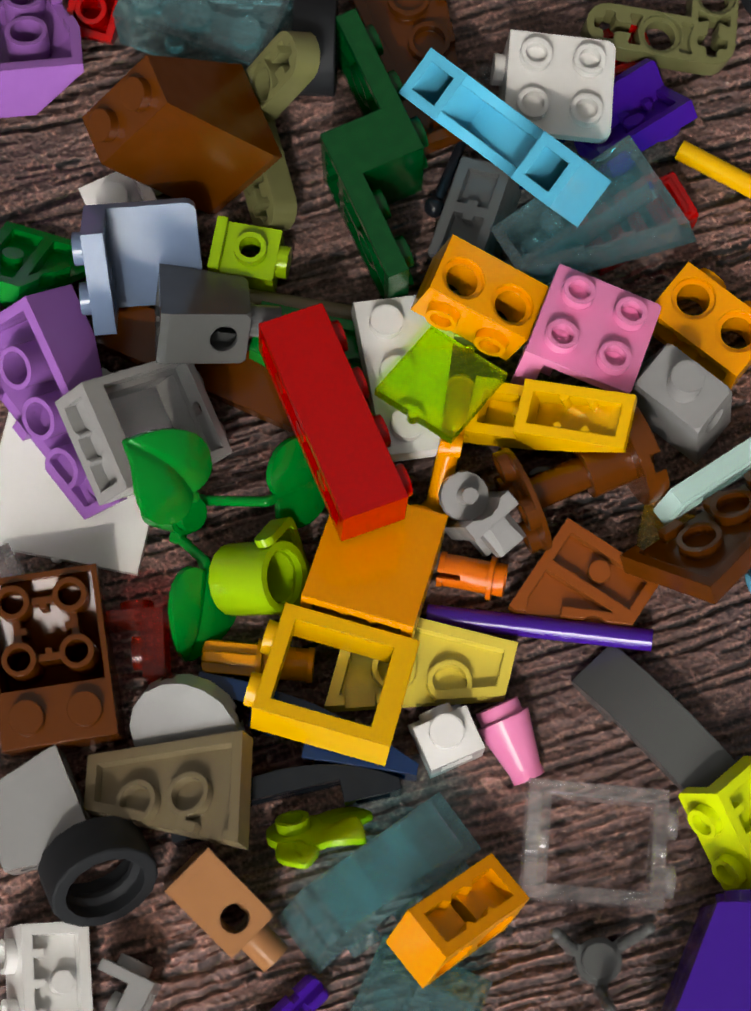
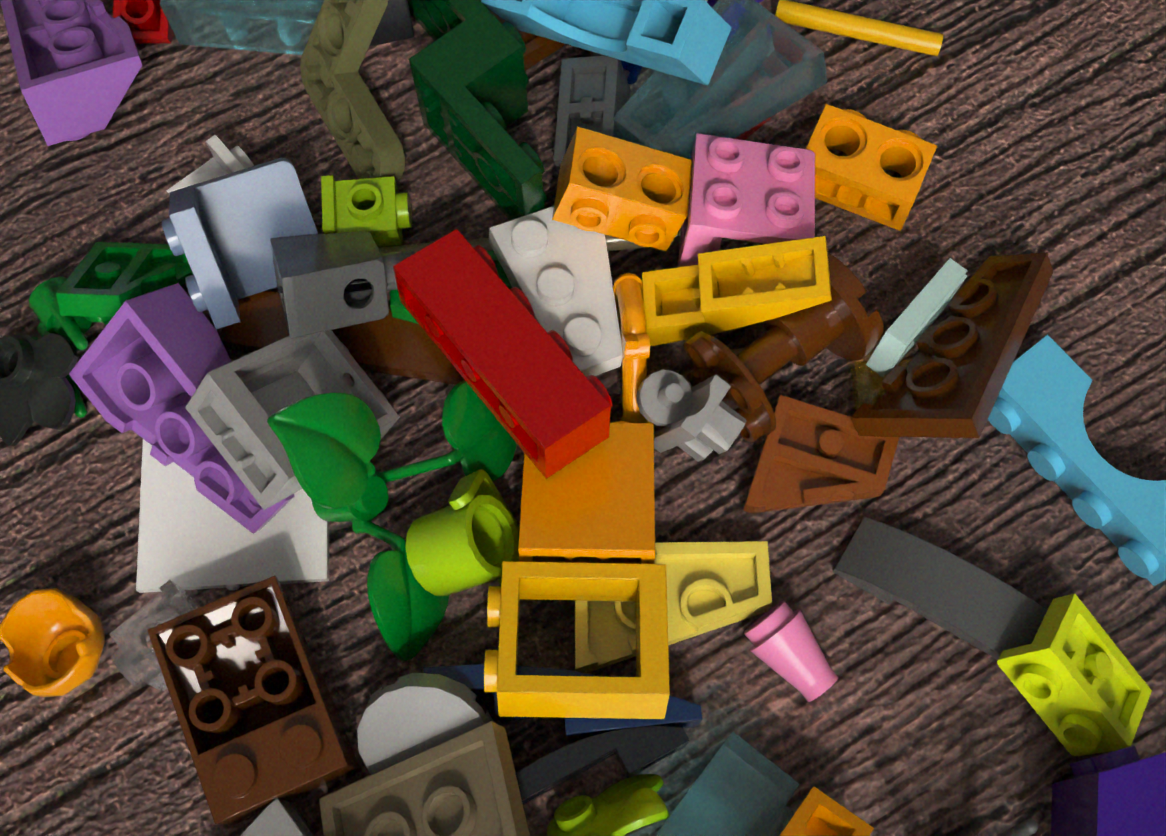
camera: 15 degrees left, 5 degrees down
reddish brown slope [82,54,283,214] -> none
clear red bracket [106,600,172,685] -> none
light orange axle [201,638,315,684] -> none
clear neon green piece [374,326,508,444] -> none
white brick [408,703,485,779] -> none
black hinge [424,141,467,218] -> none
dark purple bar [426,604,653,651] -> none
orange pin [436,551,509,601] -> none
clear window [519,778,679,912] -> none
light grey torso [630,343,732,464] -> none

